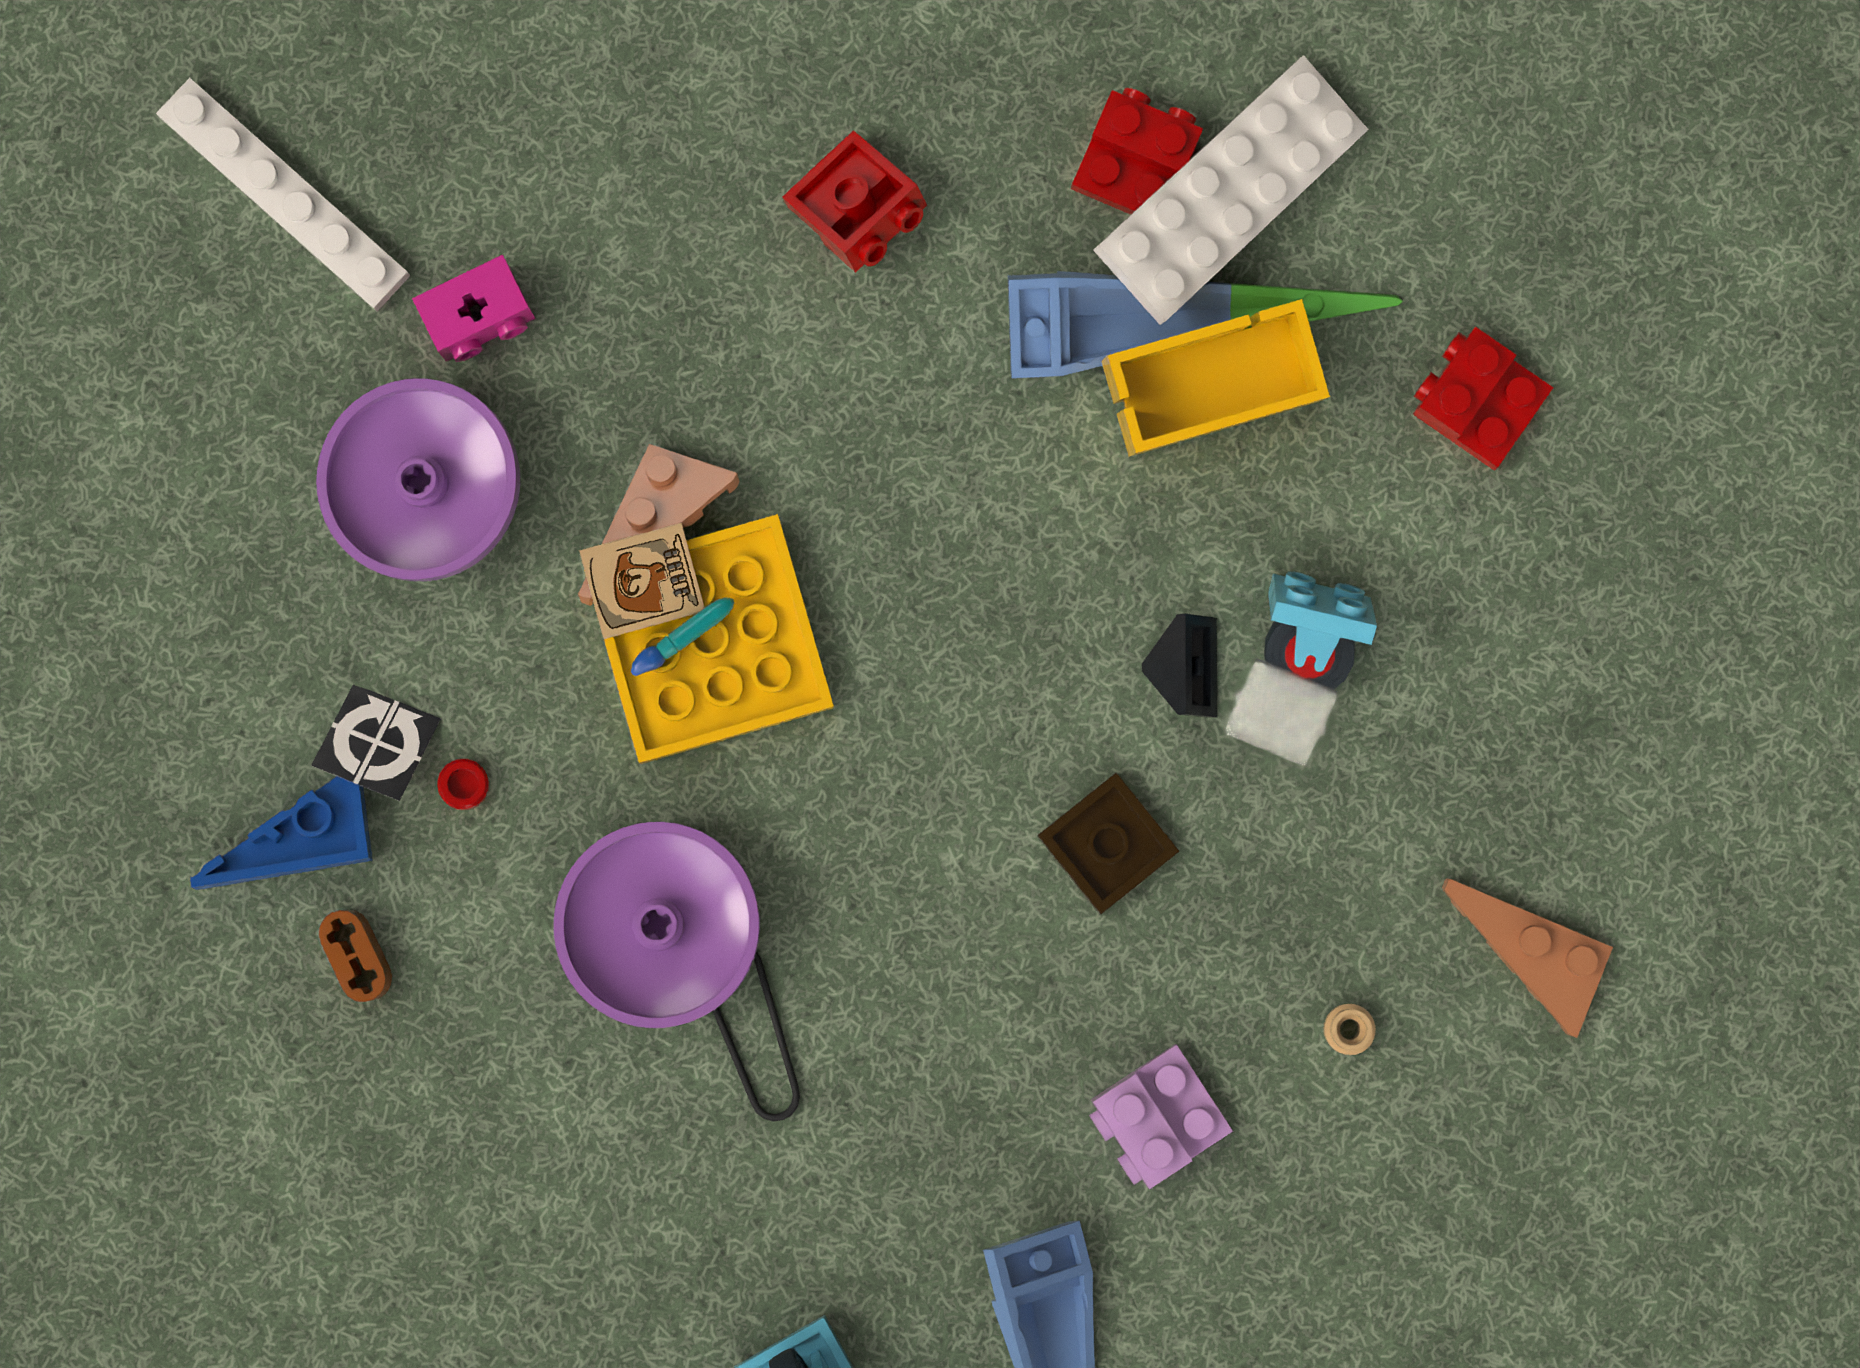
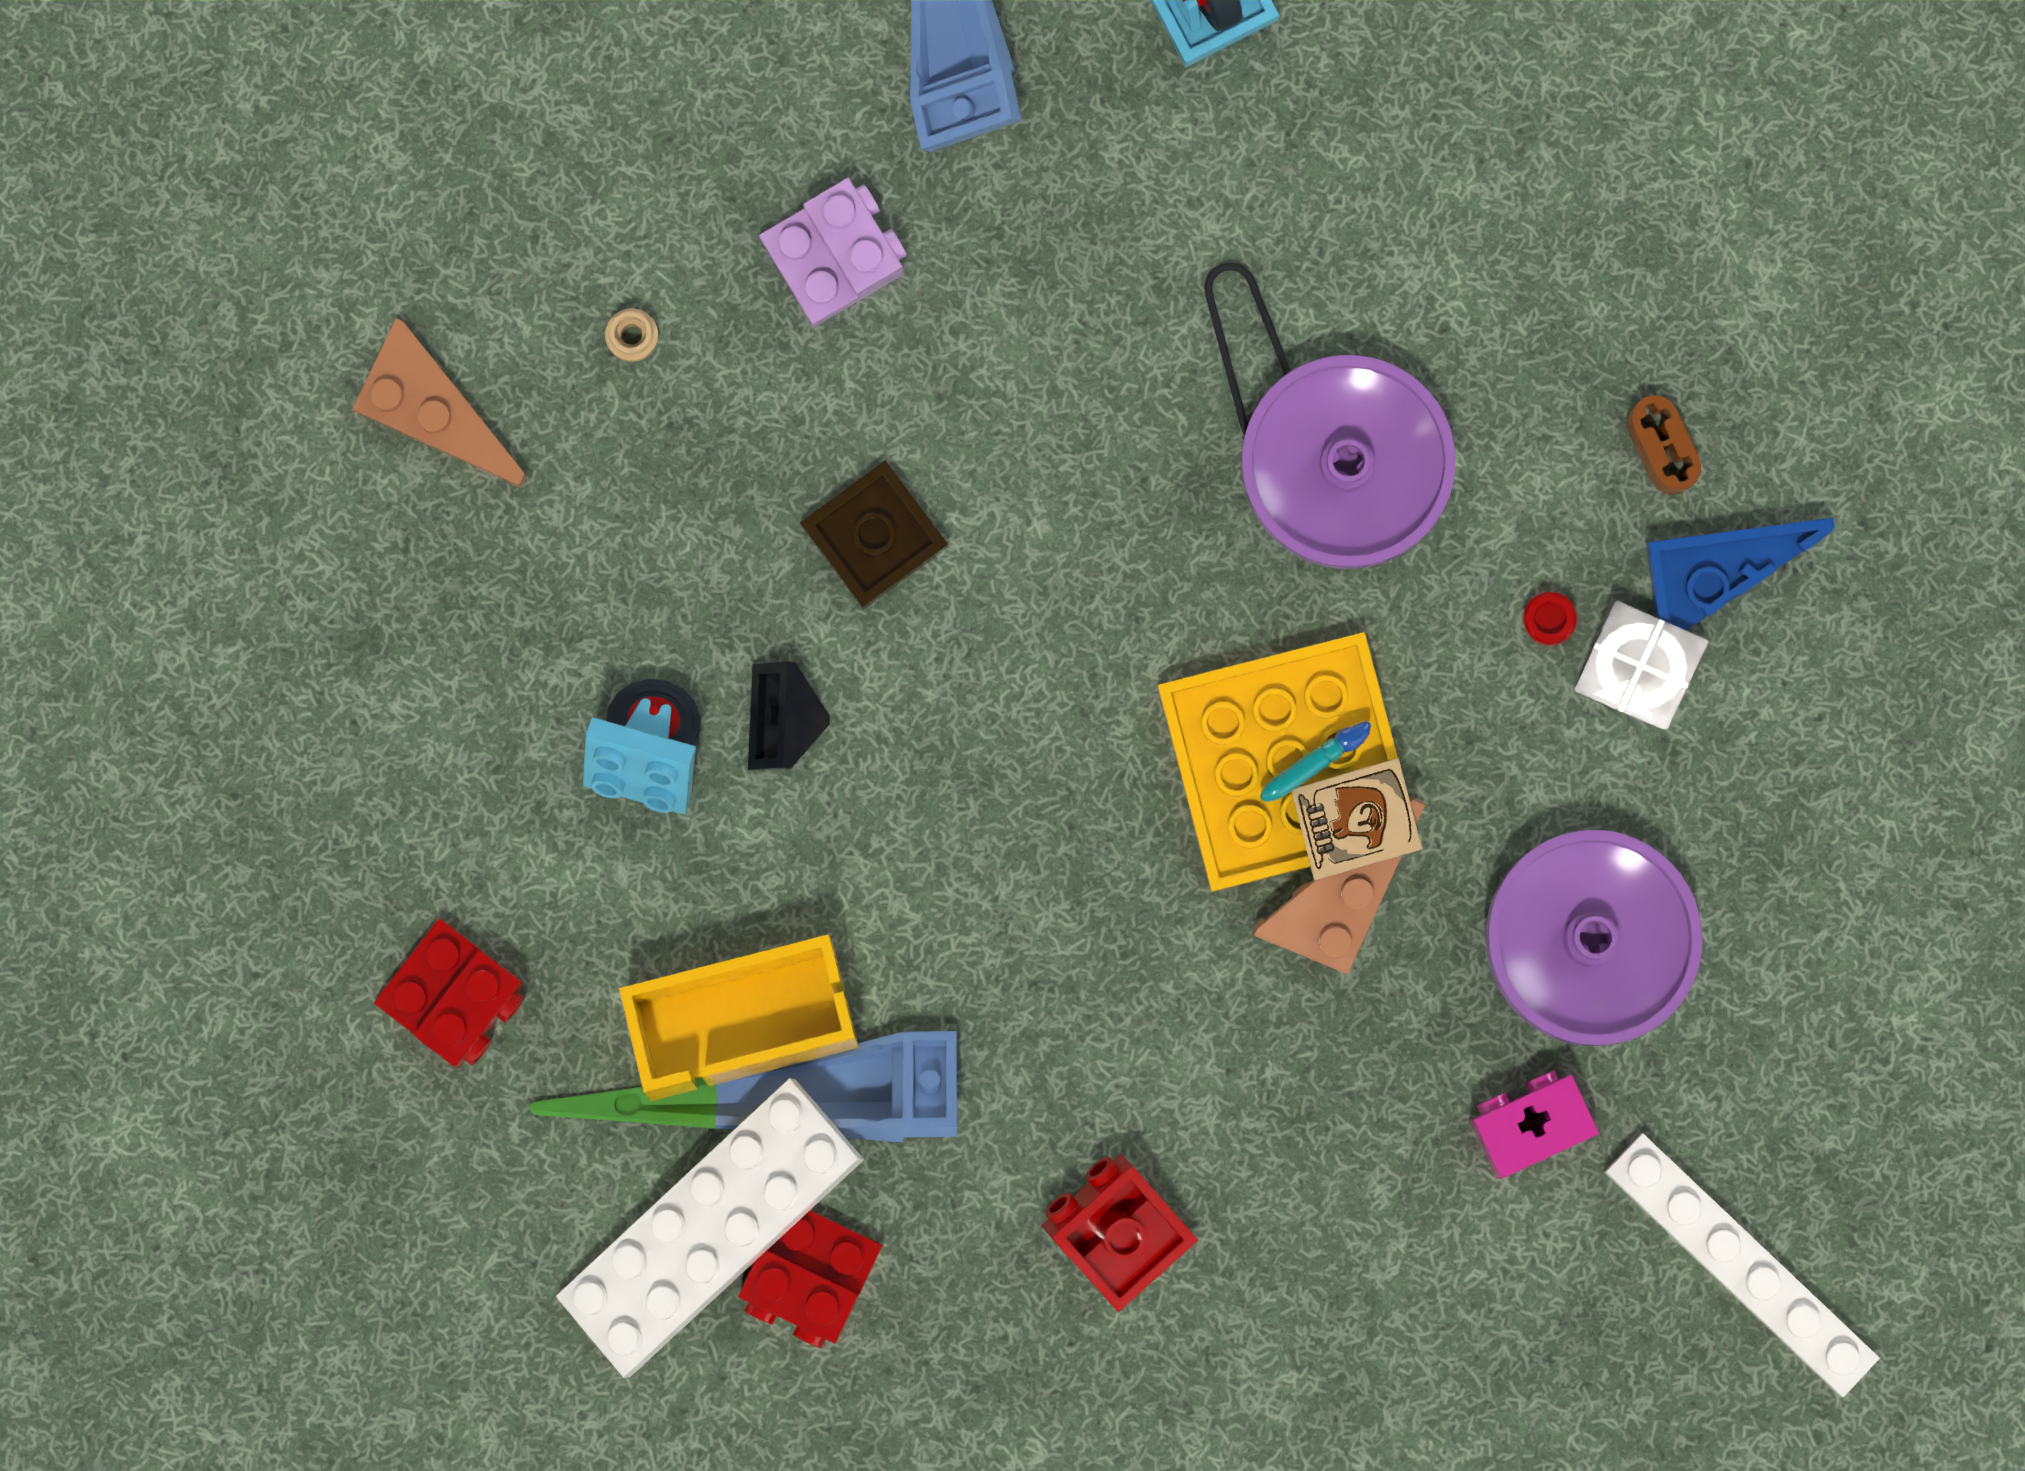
camera: 170 degrees left, 0 degrees up
clear piece [1223,658,1338,767] -> none

